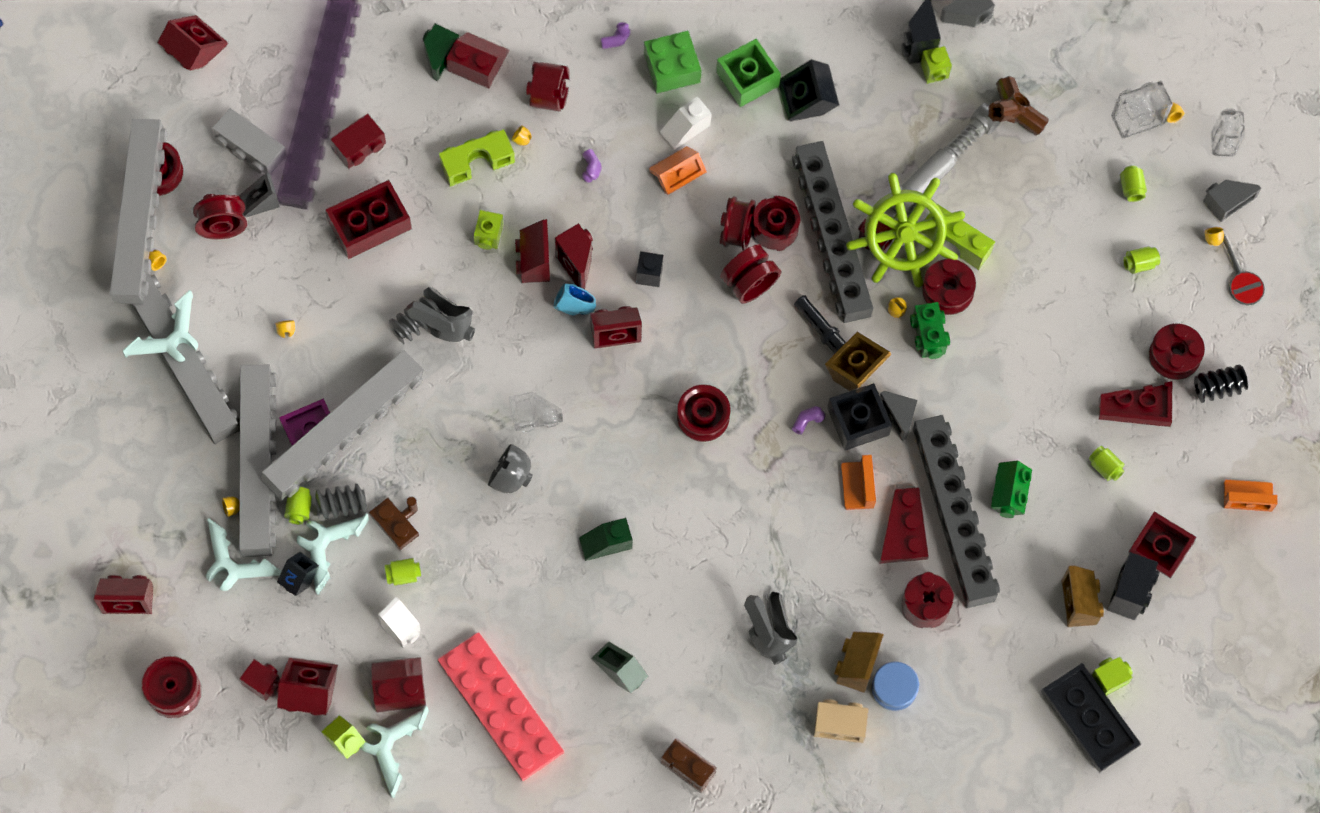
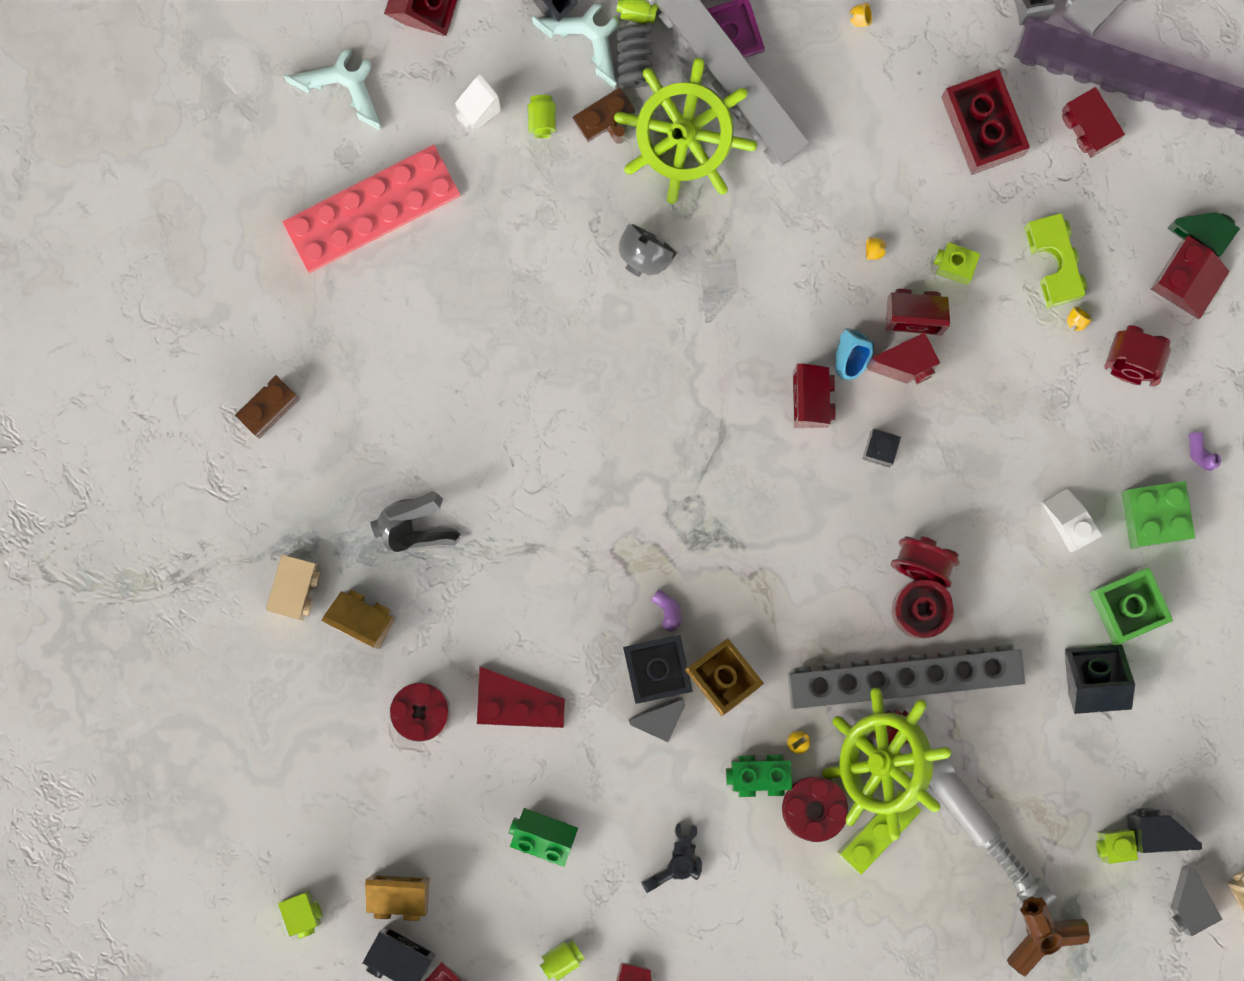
camera: 100 degrees right, 15 degrees up
lime brick [321,715,365,759] -> none
dark red slope [371,657,426,713] -> none
dark grey piece [389,296,442,344] -> none
dark grey piece [406,287,475,342] -> none
dark green slope [579,518,633,561] -> none
medium lavender arm [582,149,602,183] -> none
slope [591,642,648,693] -> none
orange panel [649,146,707,195] -> none
dark red wheel [677,385,731,442] -> none
dark red wheel [720,245,782,304] -> none
black pin [794,295,846,354] -> none
orange panel [841,455,876,510] -> none
medium blue head [872,662,919,711] -> none
dark grey brick [913,415,1000,608] -> none
black plate [1041,663,1141,773] -> none
none -> lime piece [614,57,757,204]
none -> black piece [641,824,702,893]
none -> yellow hinge [866,237,887,260]

